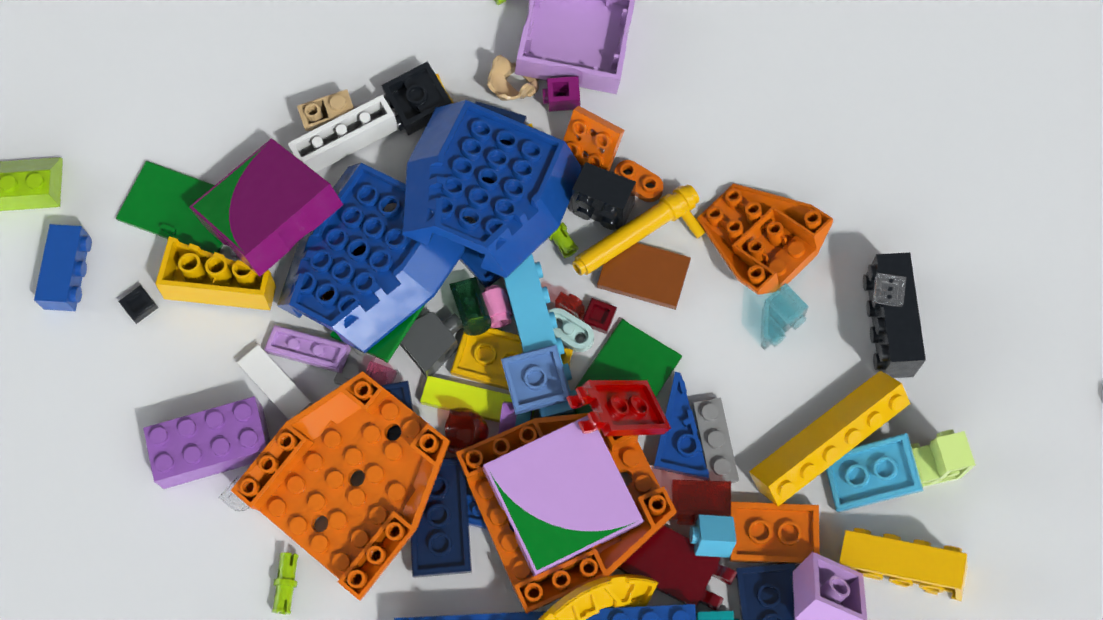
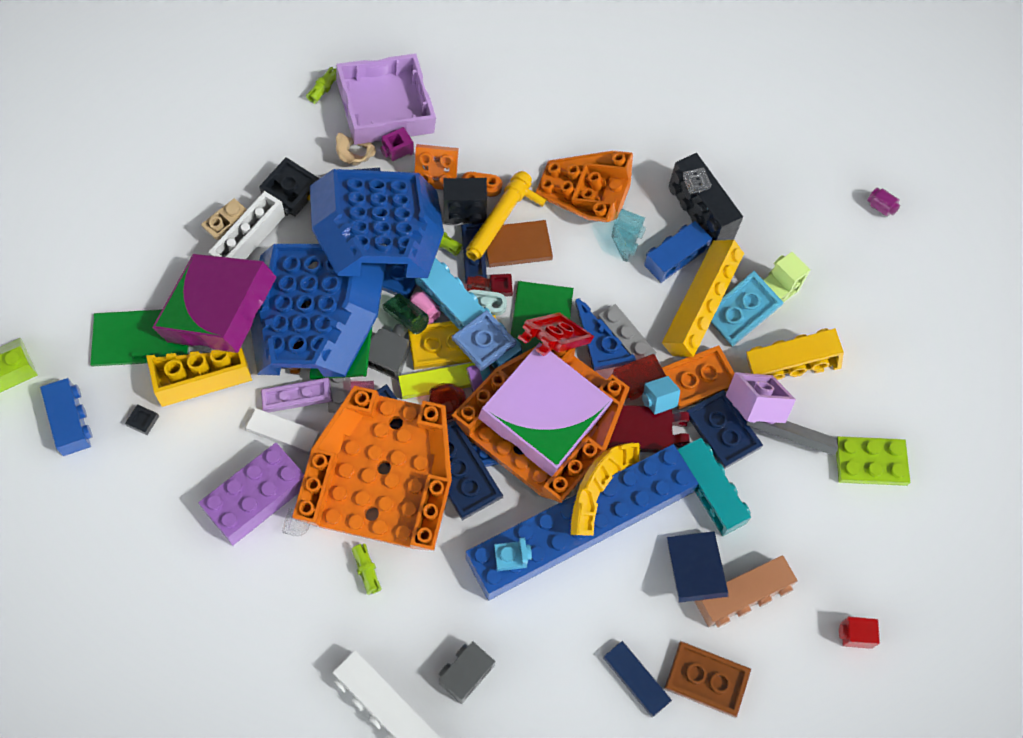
camera: 35 degrees left, 5 degrees down
none -> dark blue tile [461,223,487,284]
none -> blue brick [644,221,712,283]

